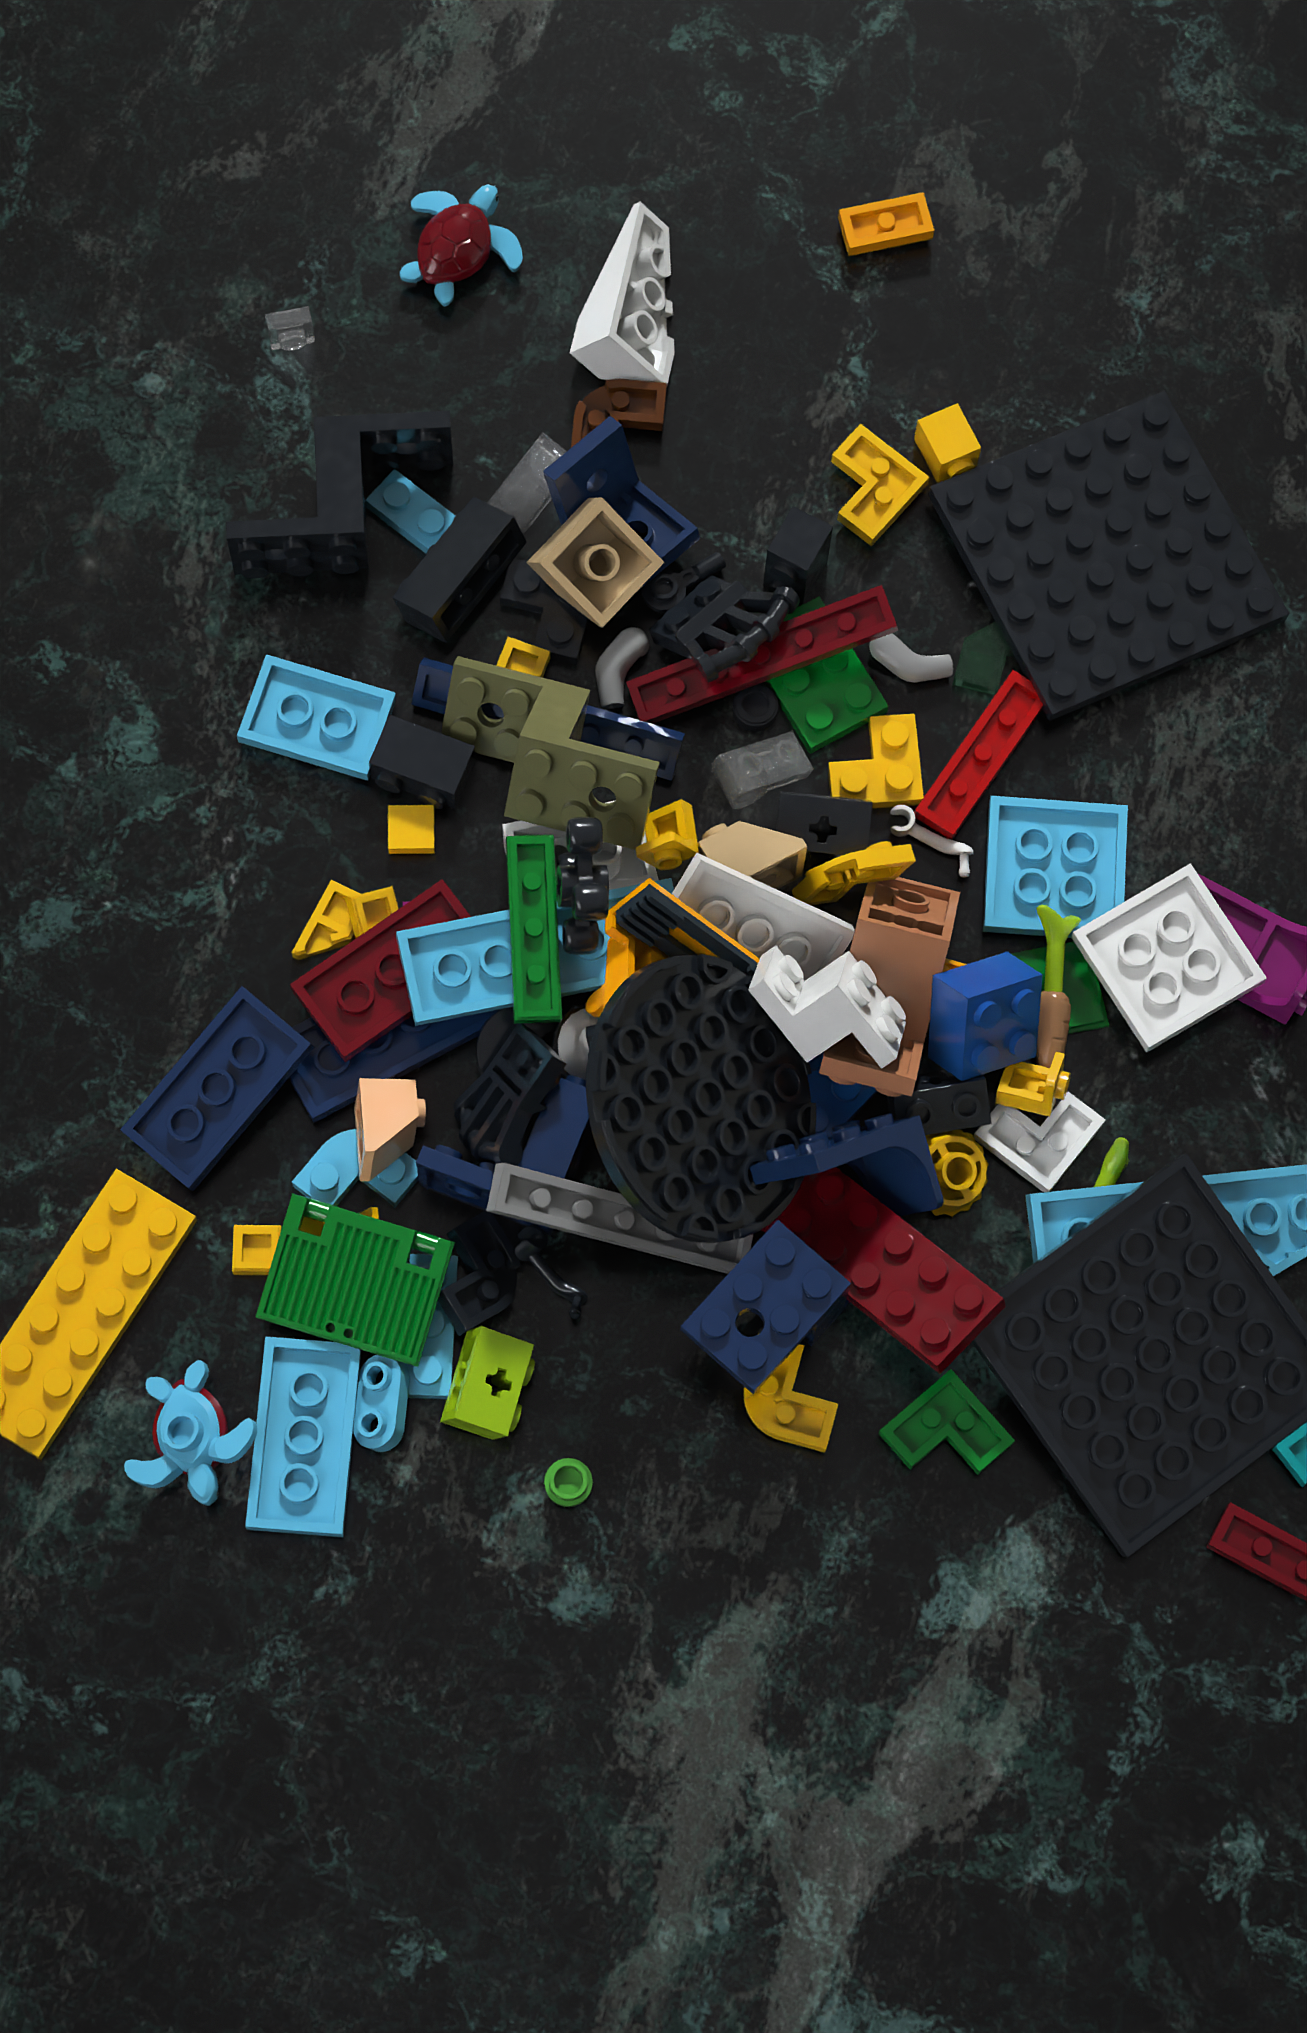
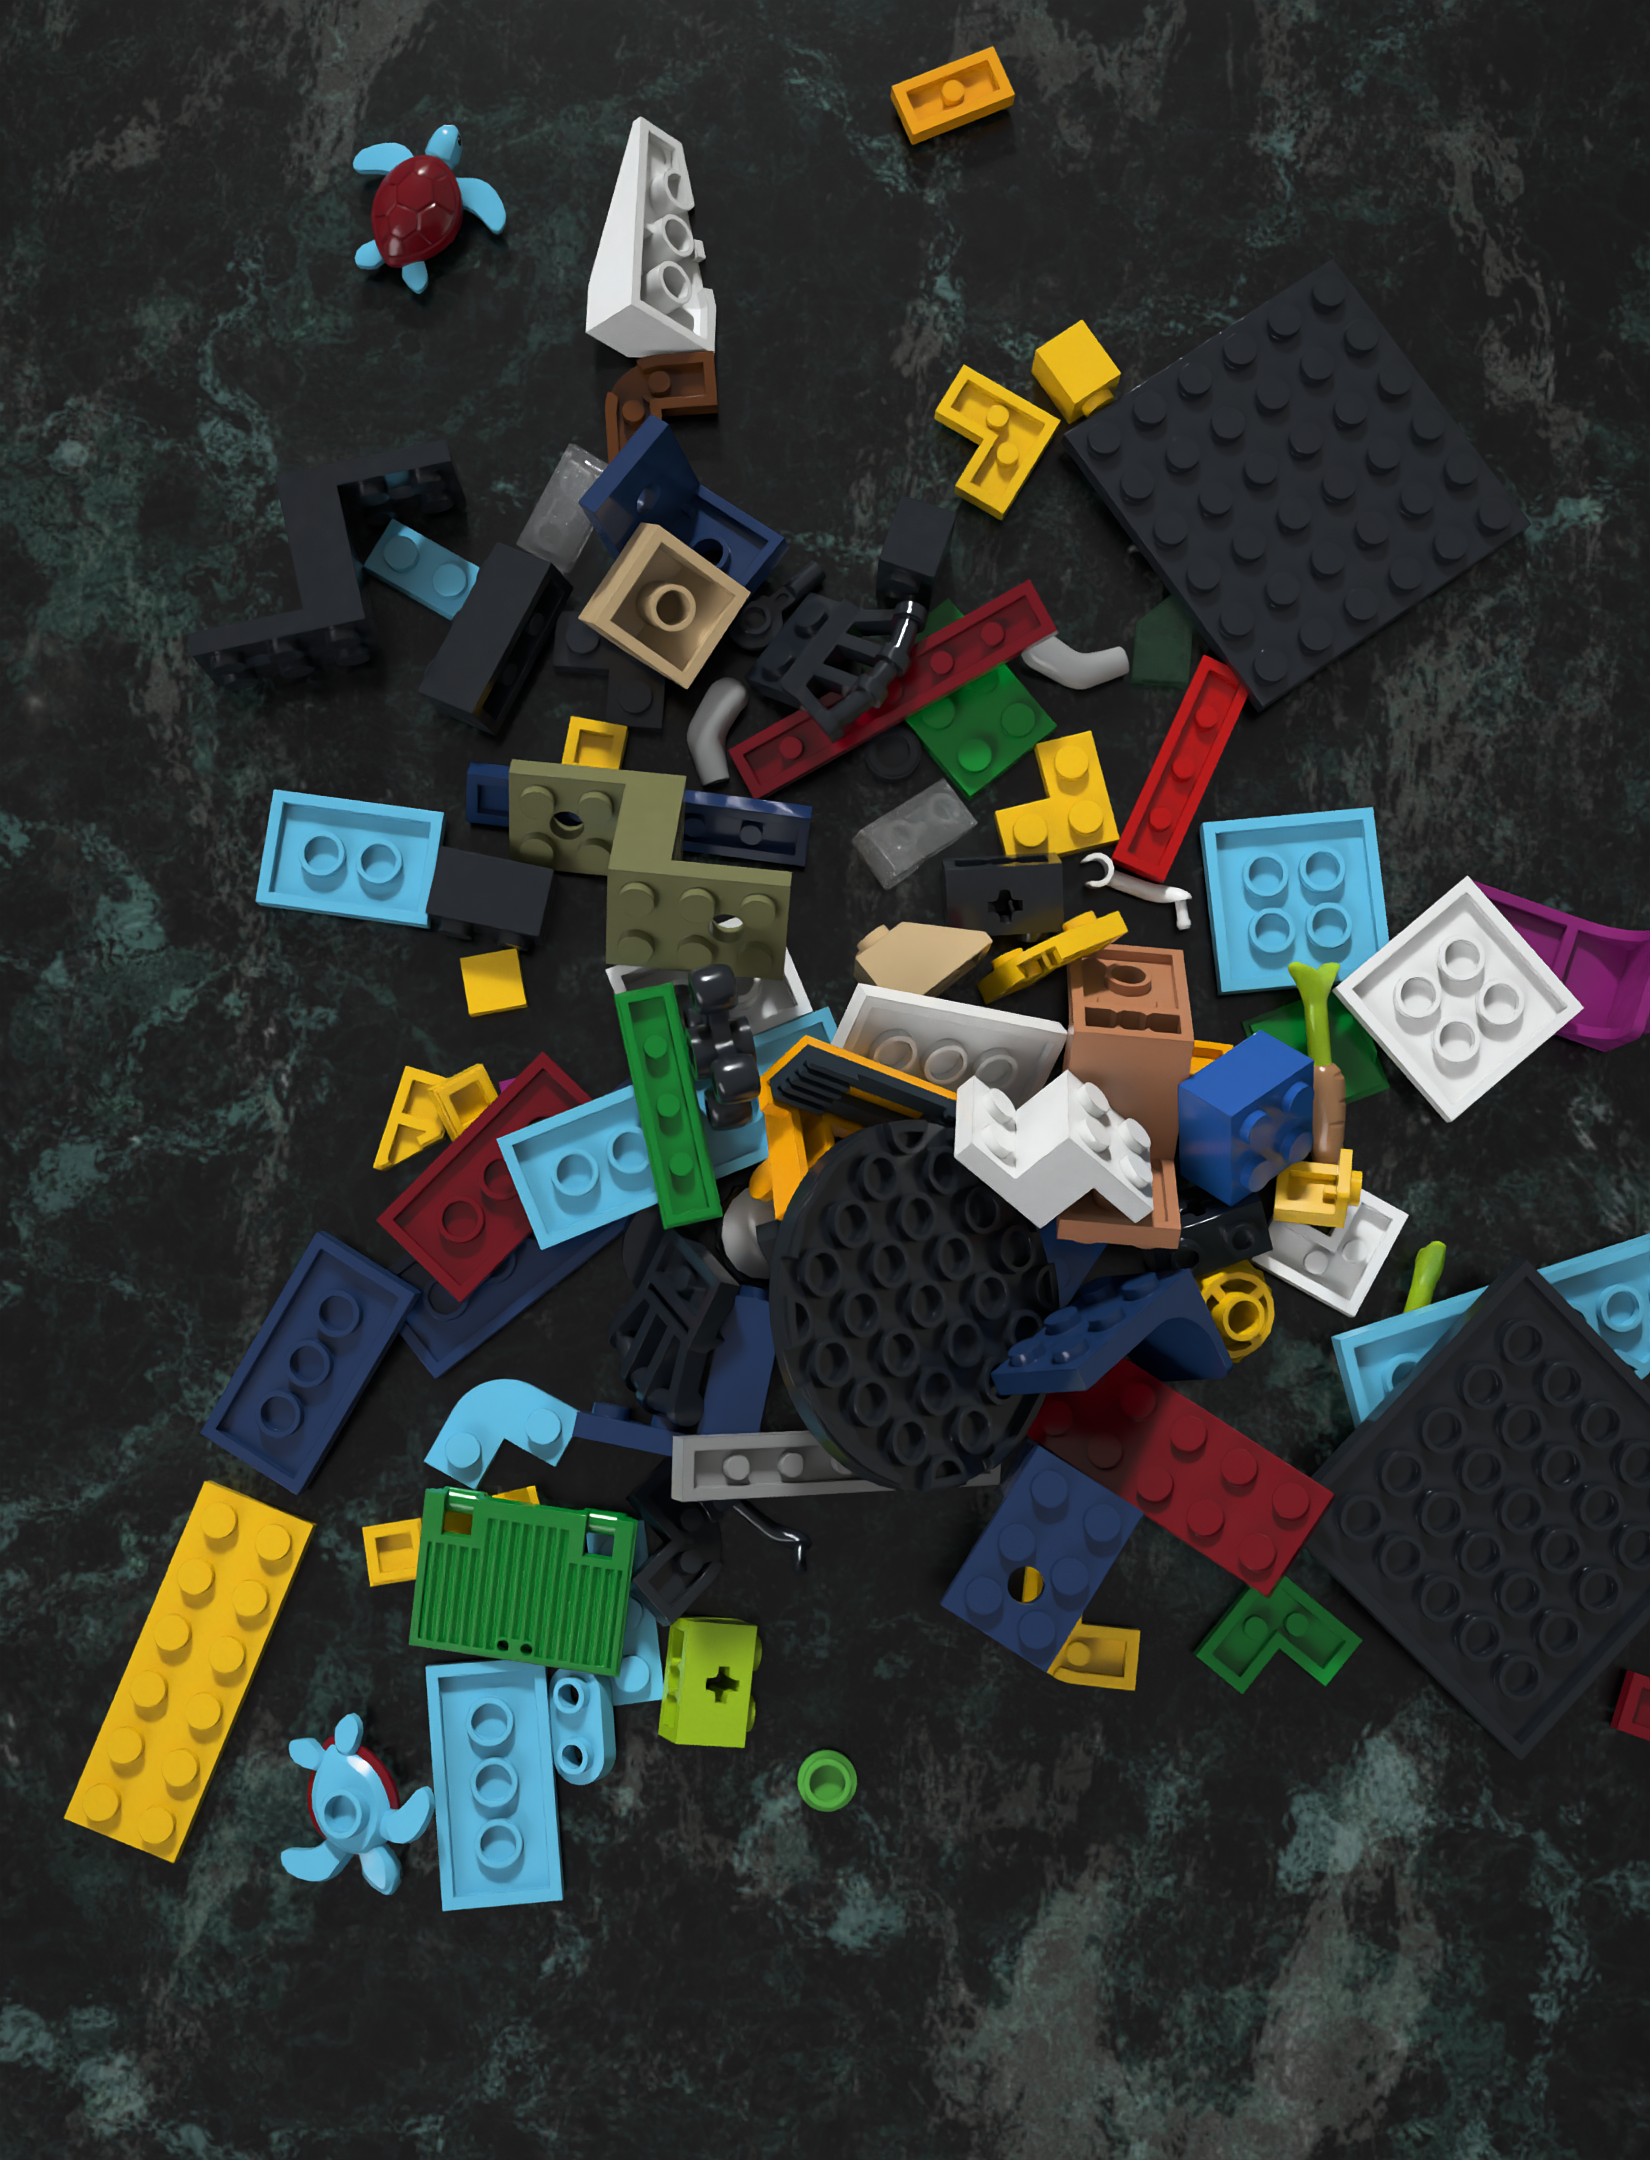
camera: 10 degrees left, 10 degrees up
clear plate [265,306,315,350] -> none
light nougat slope [354,1078,426,1182] -> none
yellow bracket [635,799,699,870] -> none

